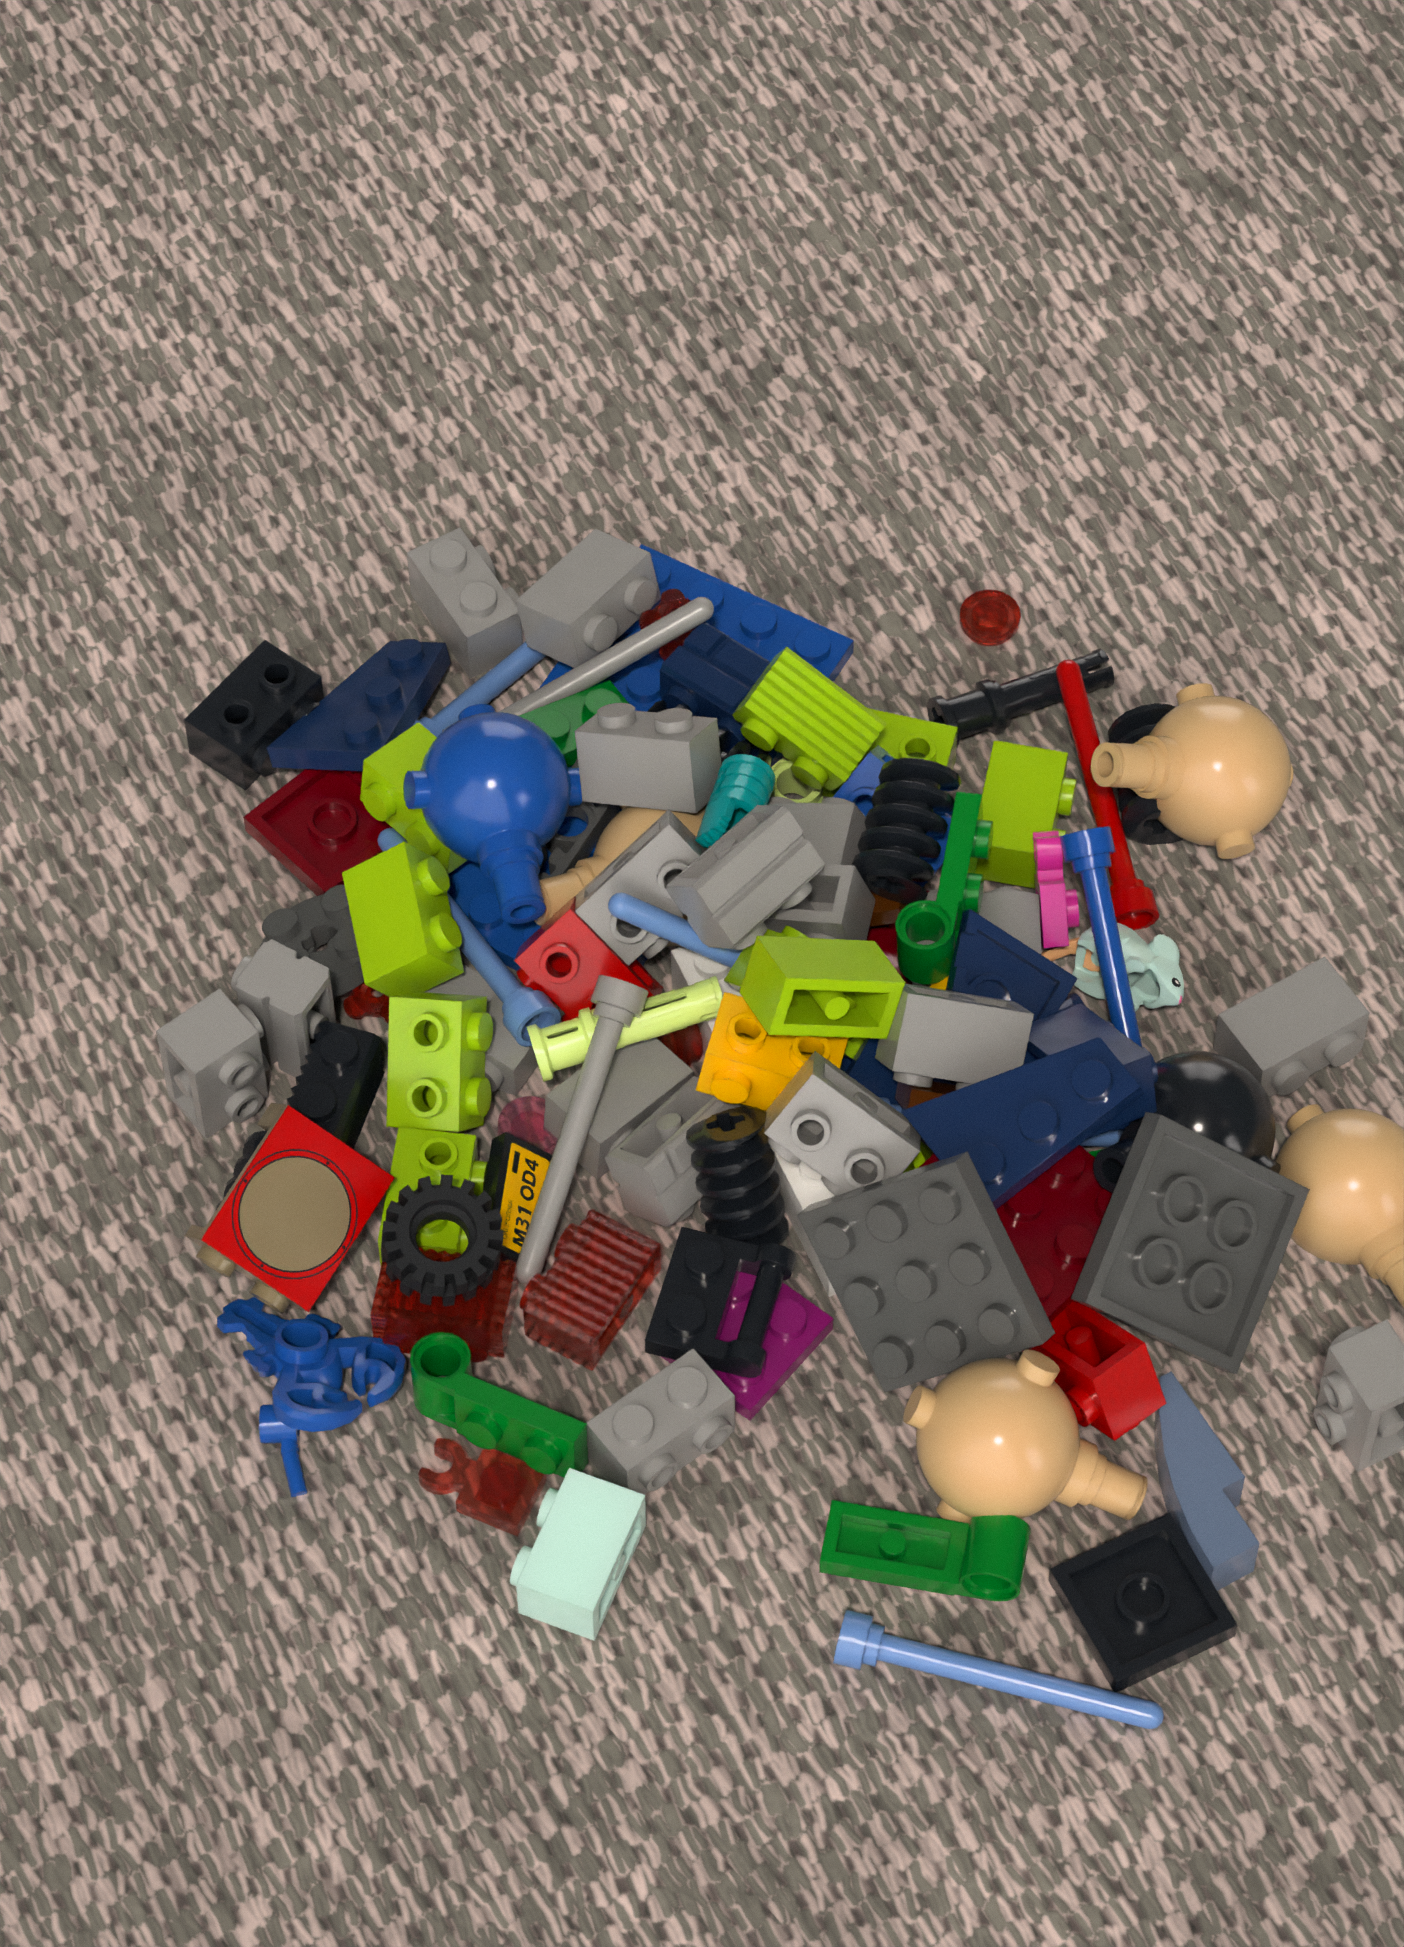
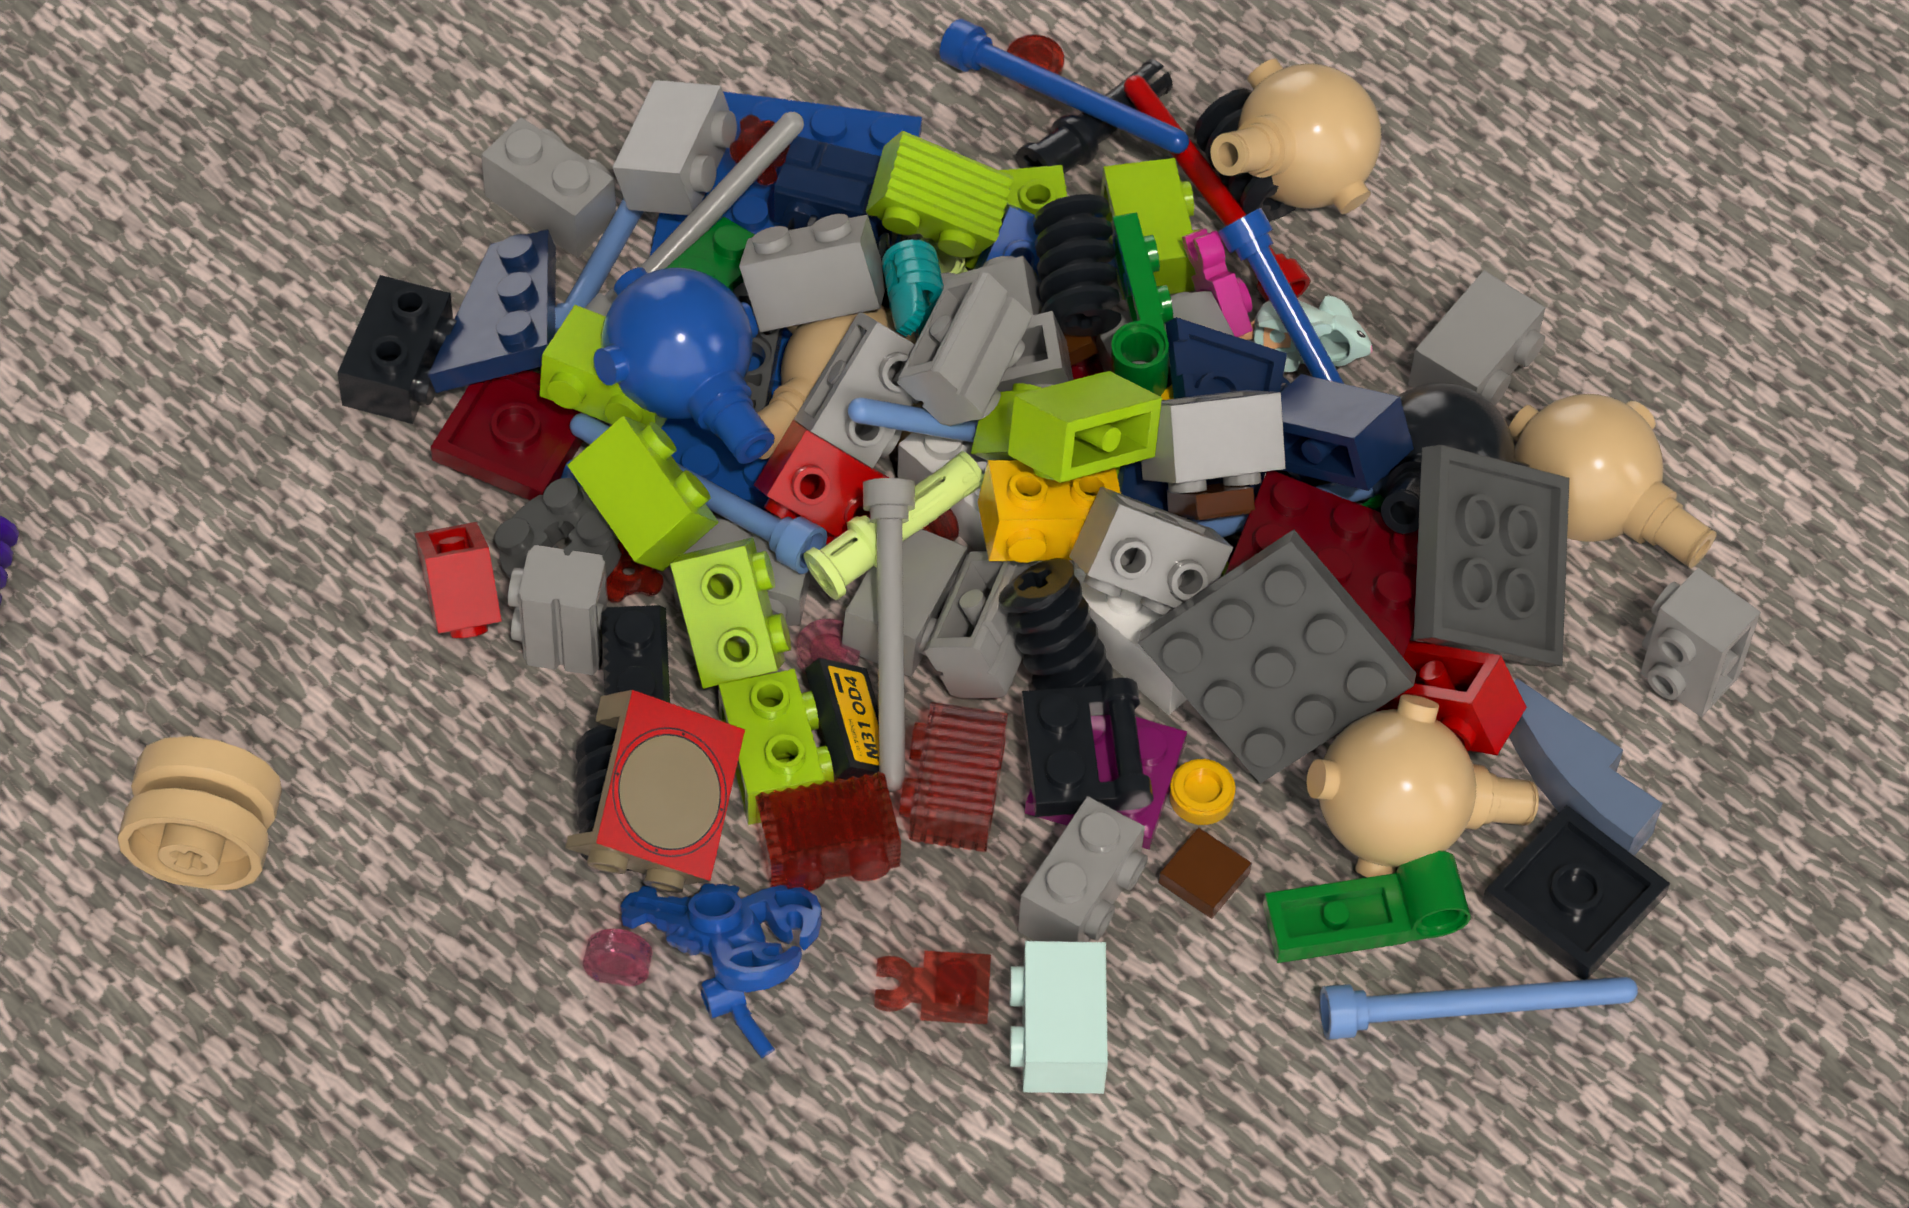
camera: 25 degrees left, 0 degrees up
light grey brick [156,988,269,1139] -> none
black tyre [381,1175,504,1306] -> none
green plate [410,1332,588,1478] -> none
dark blue wing [901,1036,1145,1209] -> none
none -> slope [414,522,502,638]
none -> clear pink tile [583,929,653,987]
none -> blue piece [940,19,1189,154]
none -> reddish brown tile [1159,827,1252,919]
none -> yellow tile [1169,759,1235,825]

